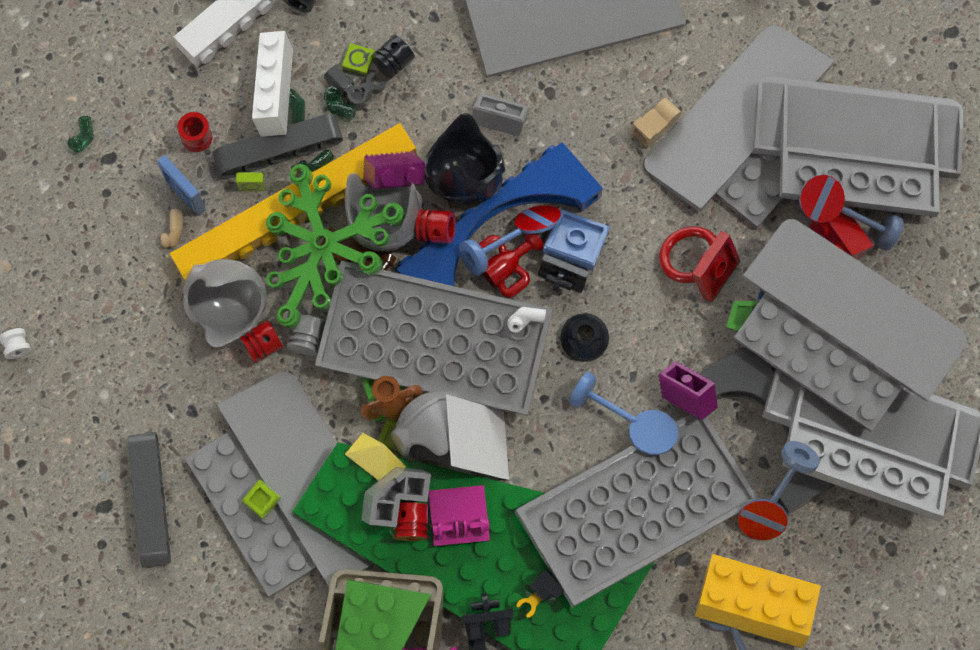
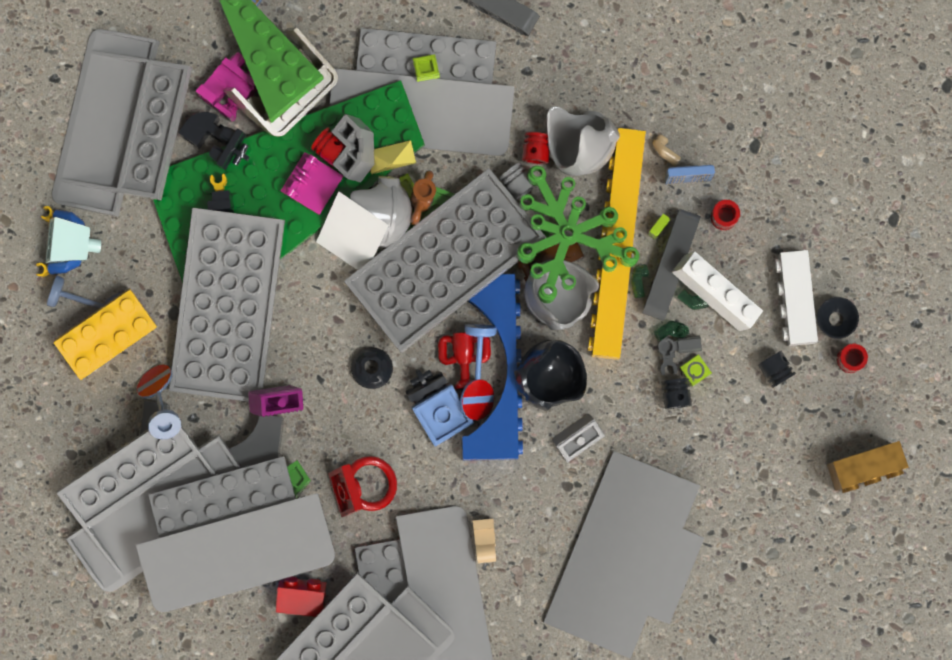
camera: 130 degrees right, 10 degrees up
clear green arm [67,116,94,153] -> none
magenta brick [364,151,425,190] -> none
red piece [416,209,456,244] -> none
white arm [507,307,546,333] -> none
medium blue piece [569,372,678,455] -> none
piece [799,175,904,251] -> none

